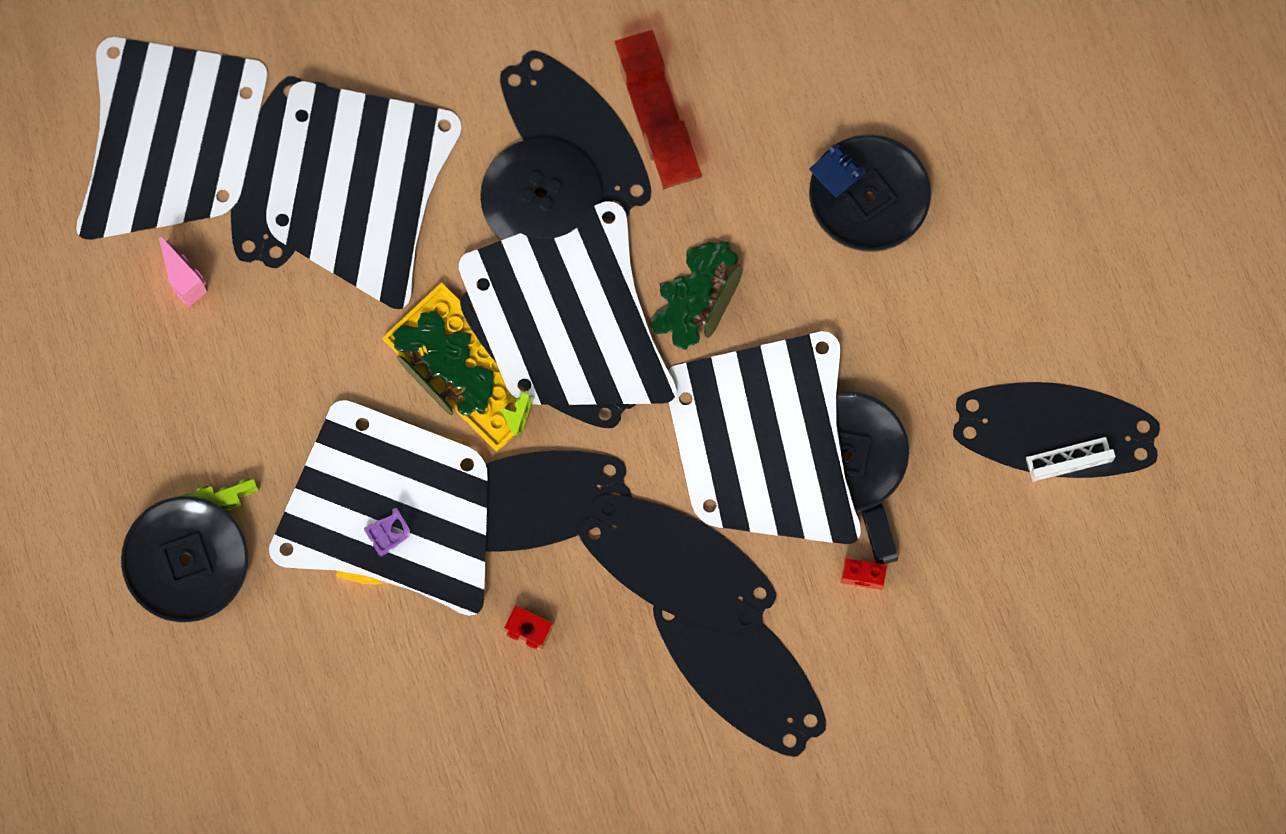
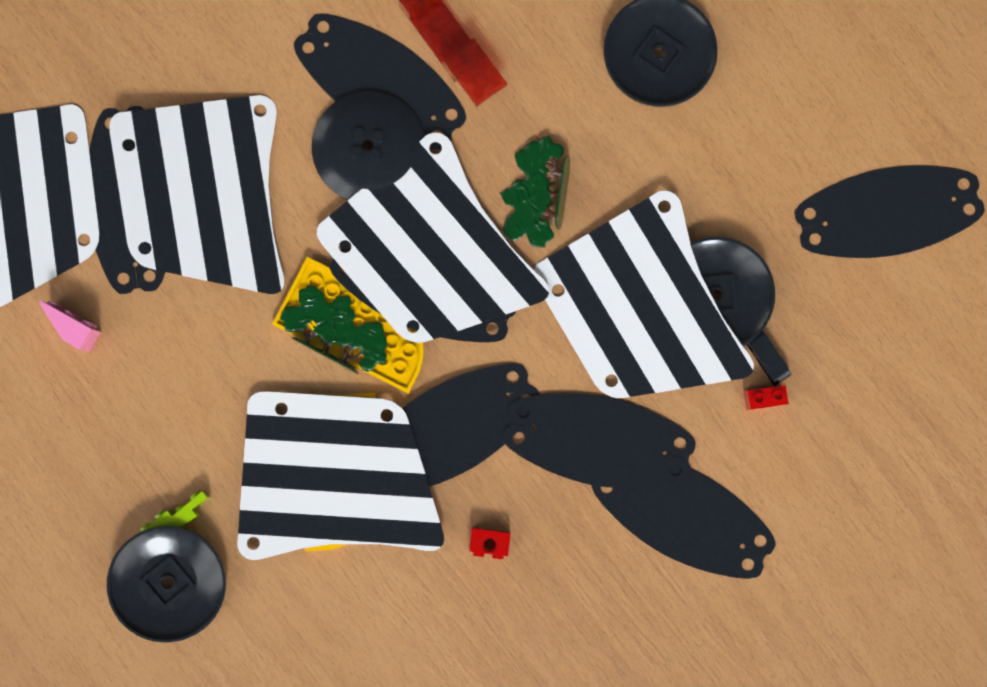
camera: 20 degrees left, 10 degrees up
medium lavender piece [364,508,410,556] -> none
lime slope [500,393,534,437] -> none
dark blue hinge [809,143,866,198] -> none
white fence [1026,437,1115,482] -> none

